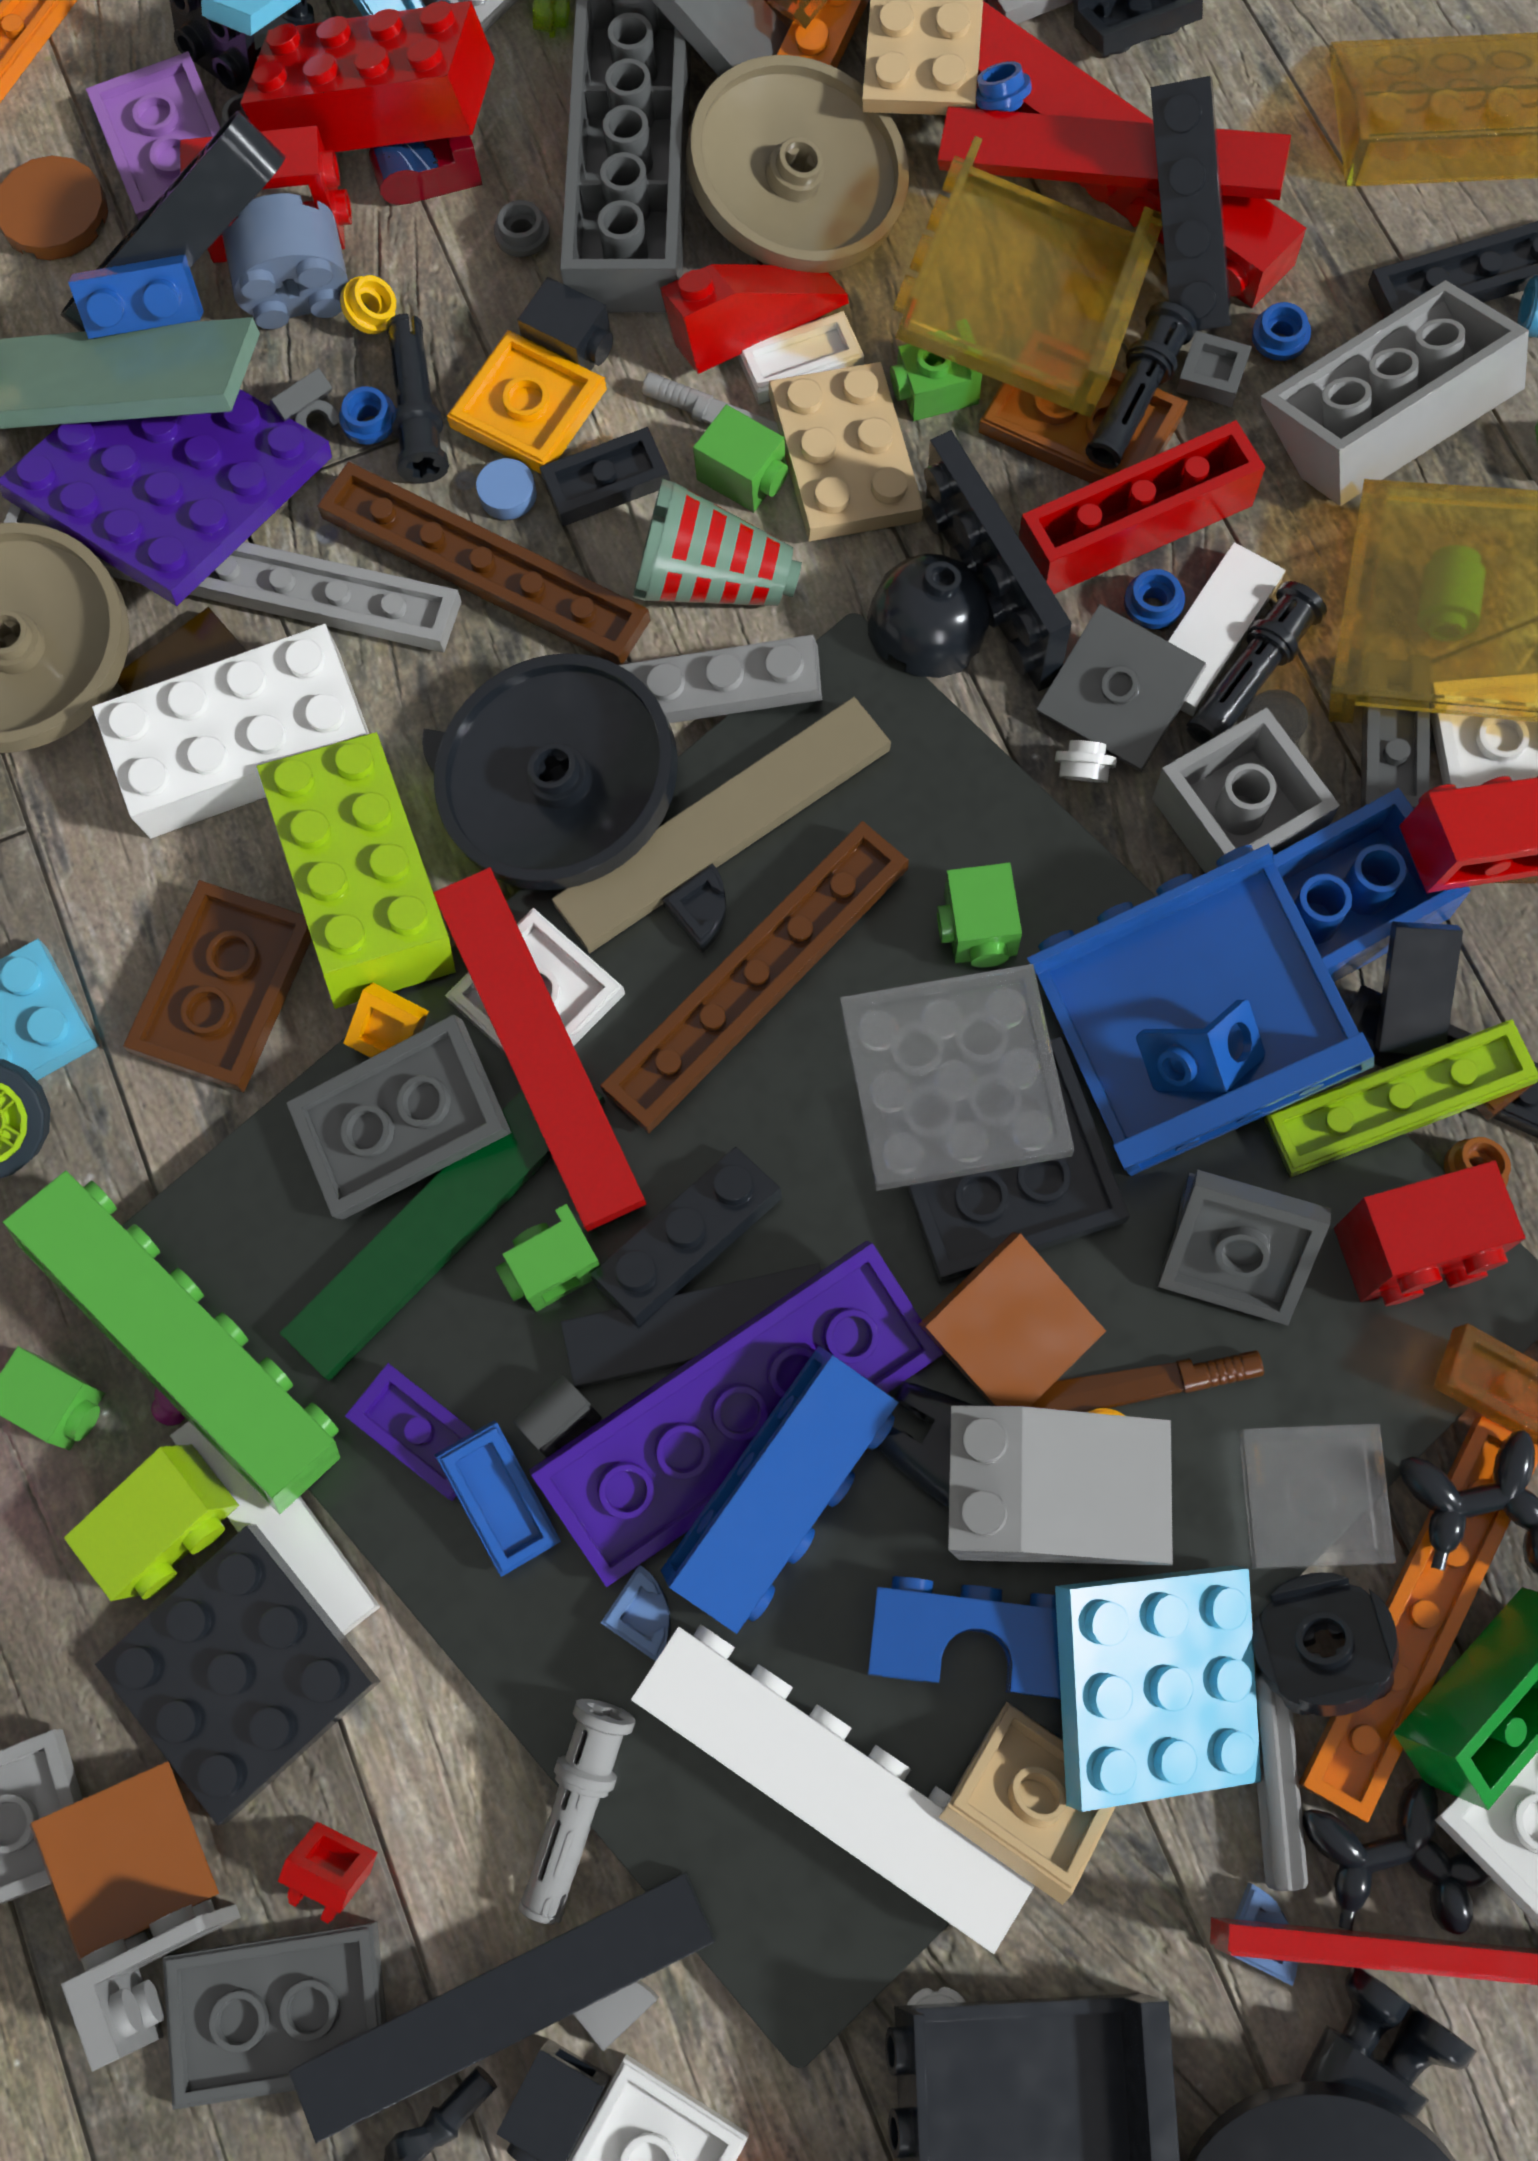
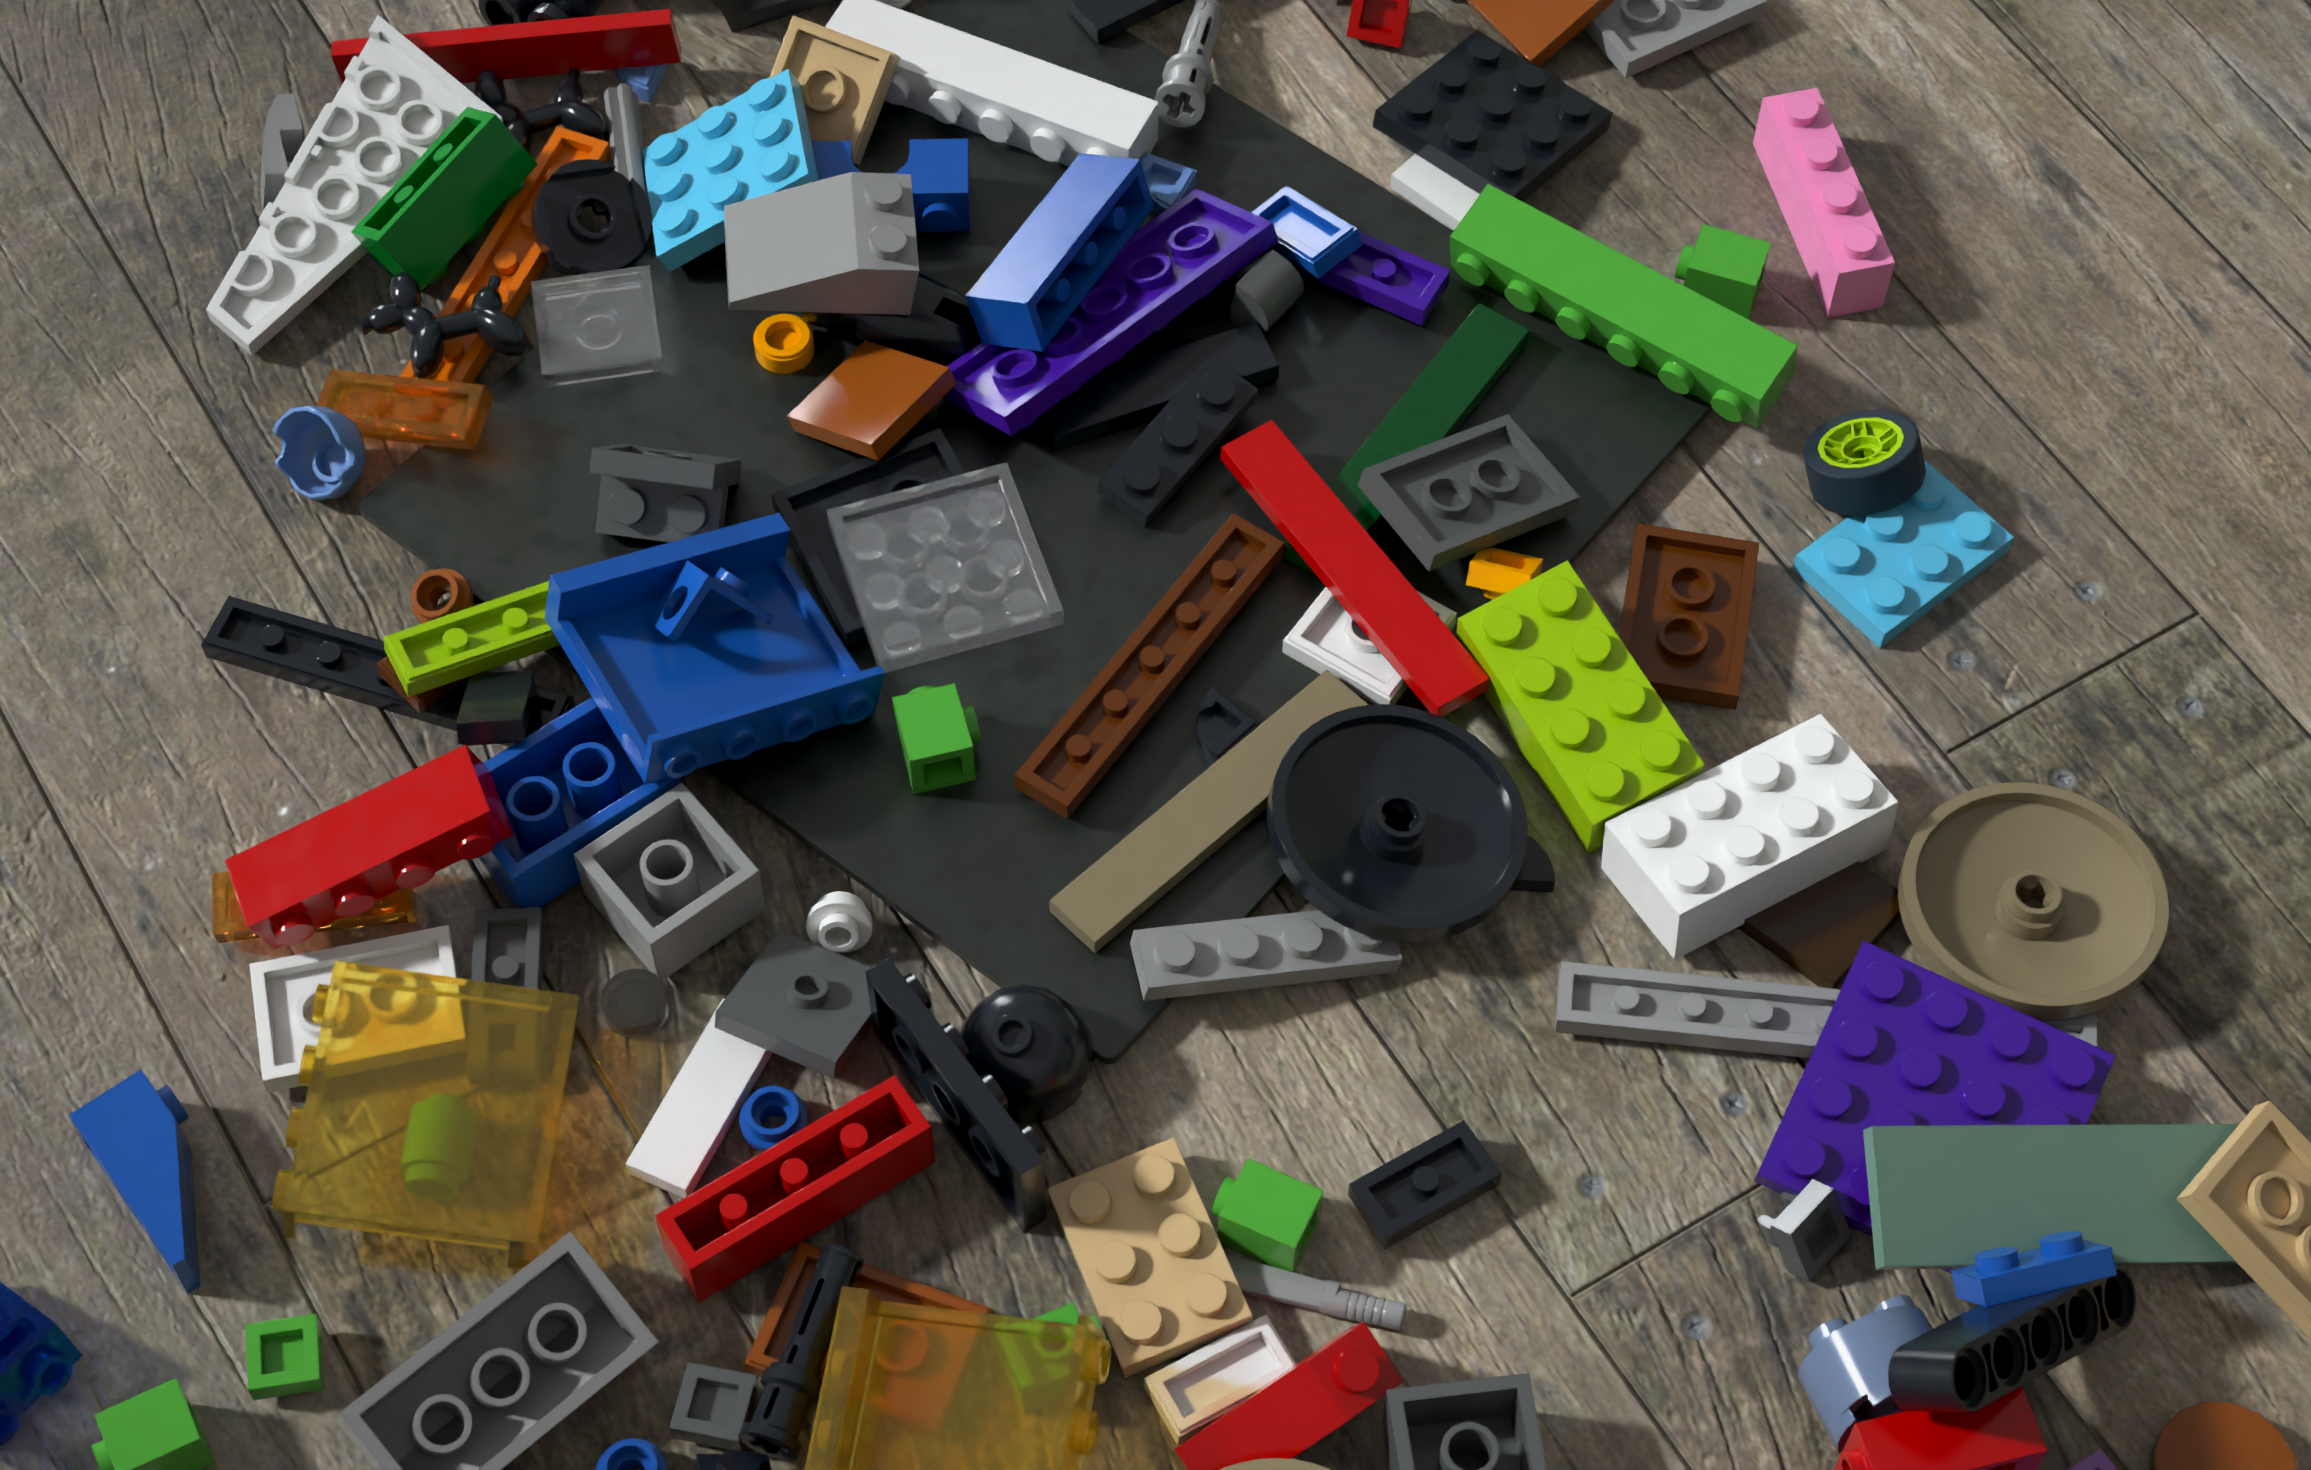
camera: 165 degrees right, 15 degrees down
lime brick [64,1444,239,1601] -> none
reddish brown plate [317,461,651,665] -> none
blue plate [339,386,396,445] -> none
yellow plate [340,275,396,334] -> none
black pin [386,313,449,484] -> none
light orange plate [447,330,607,474] -> none
medium blue tile [476,458,537,520] -> none
bright green brick [495,1204,600,1312] -> none
black brick [517,277,613,371] -> none
sand green cone [633,479,802,606] -> none
reddish brown piece [1031,1350,1264,1412] -> none
black pin [1186,581,1327,745] -> none
red brick [1334,1160,1526,1306] -> none

